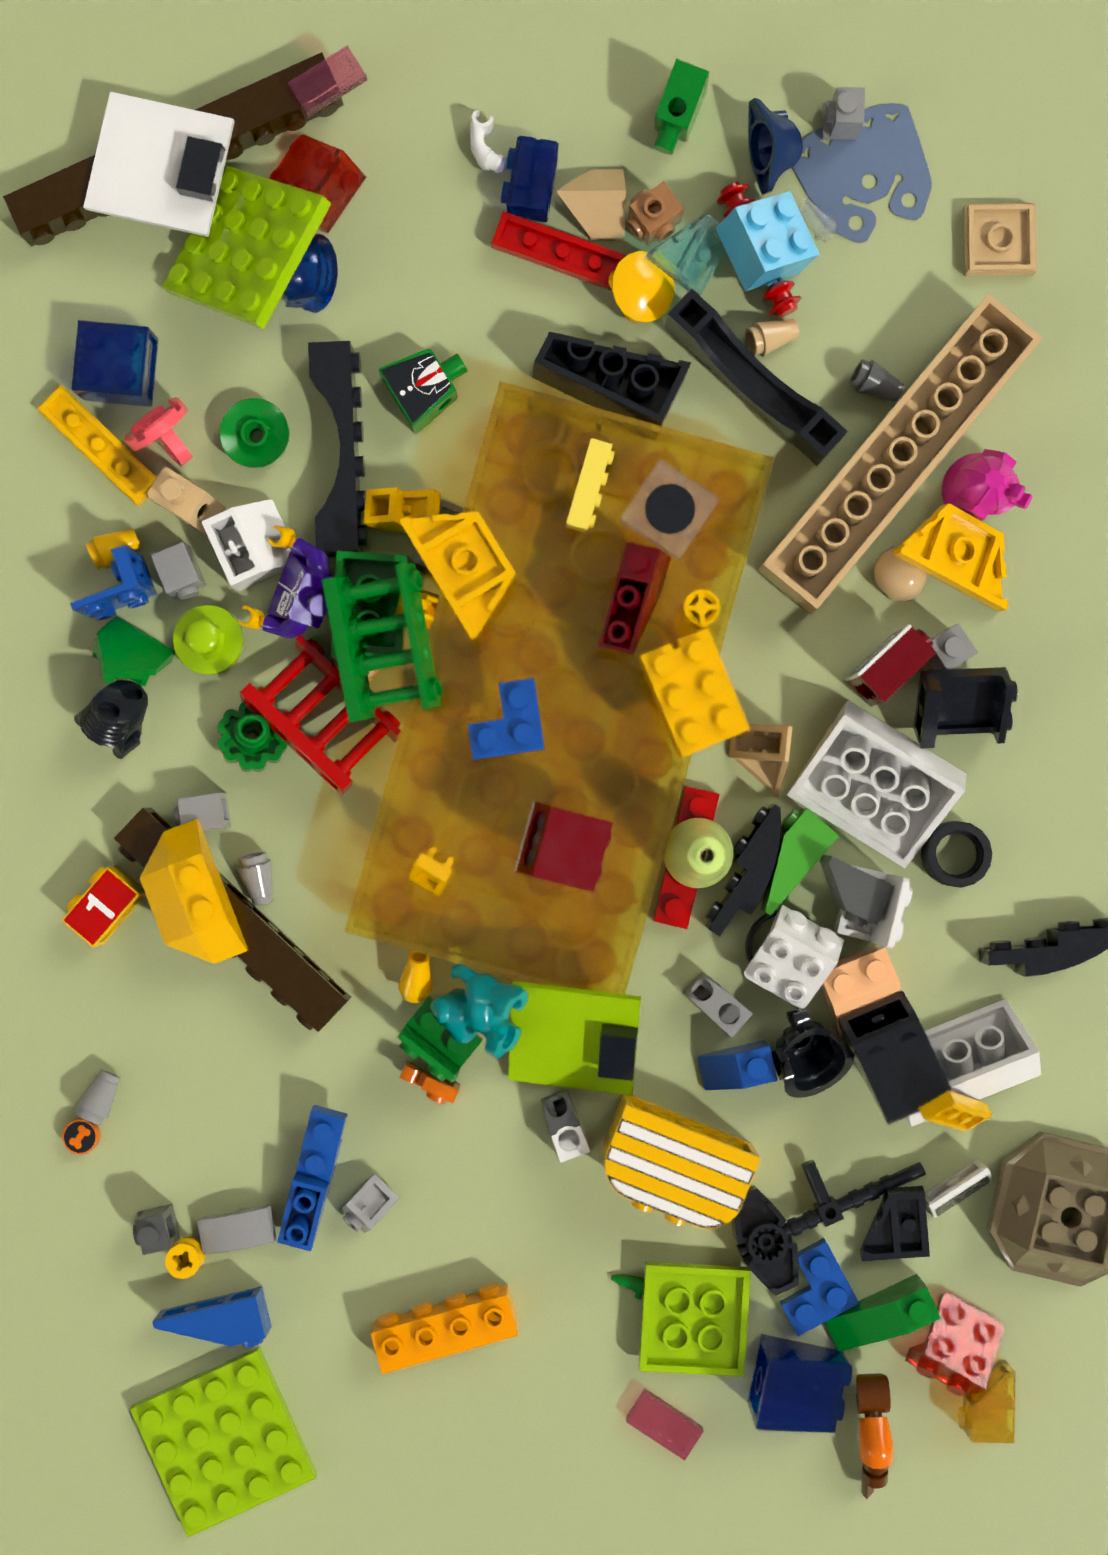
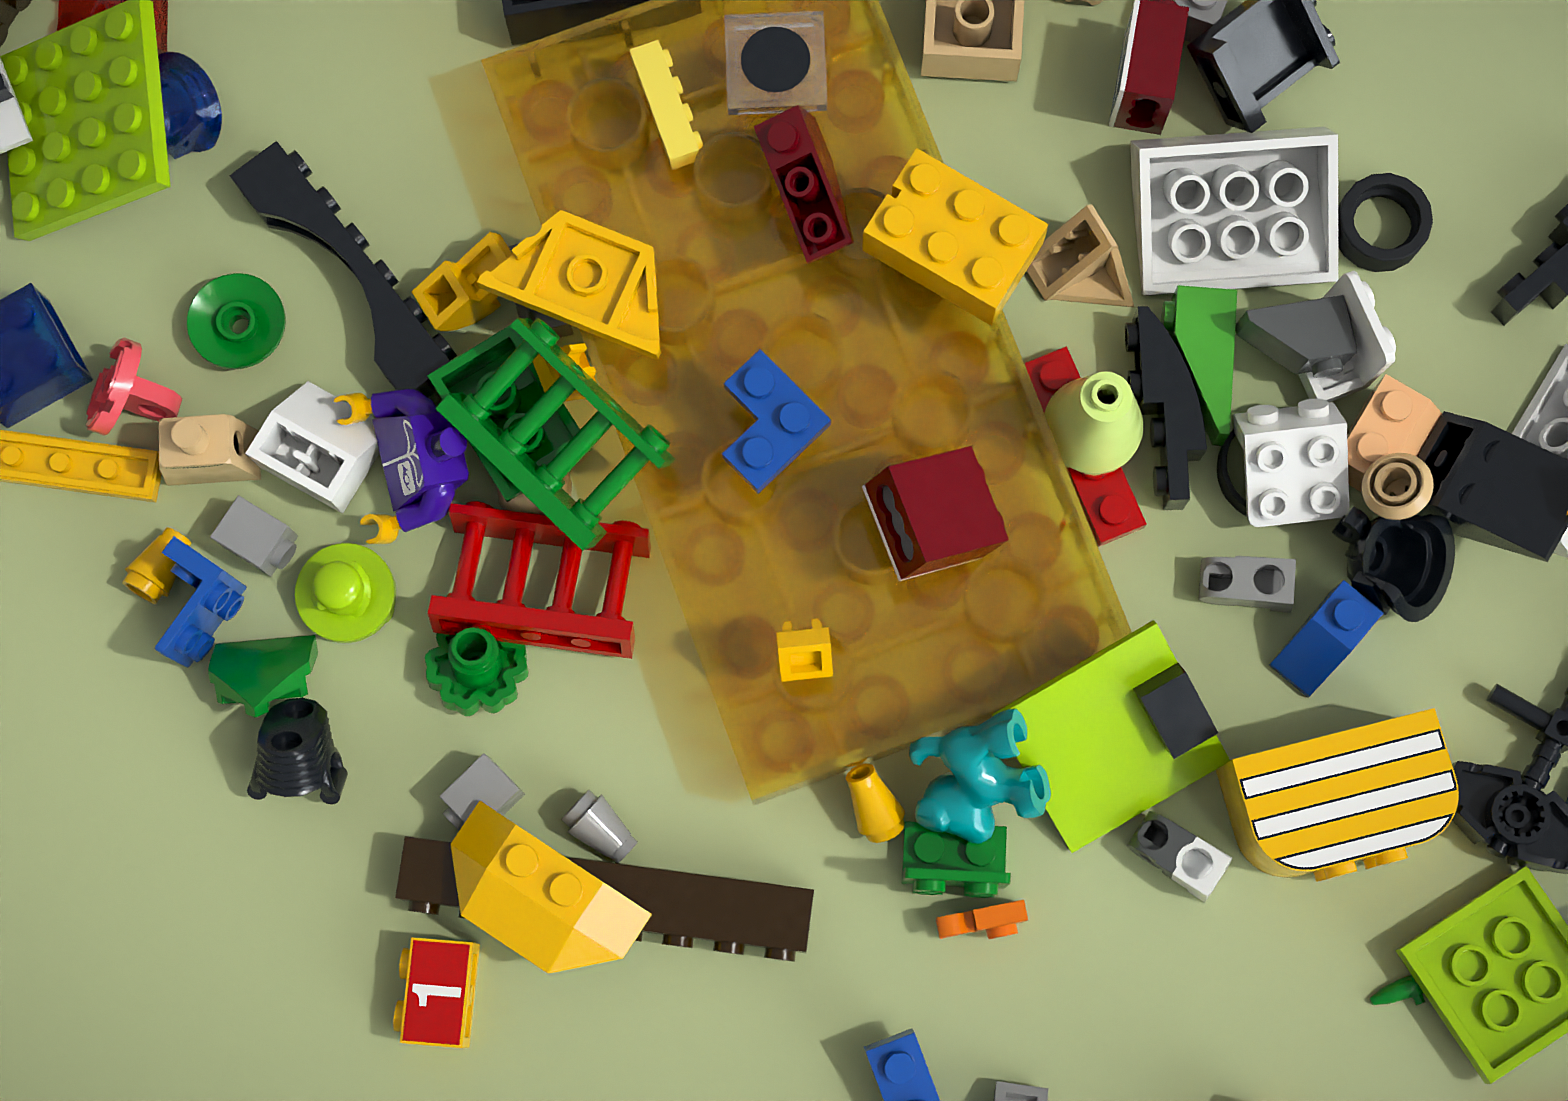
camera: 30 degrees left, 10 degrees down
torso [378,349,468,434] -> none
yellow wheel [681,589,720,629] -> none
none -> tan cone [1362,453,1434,520]

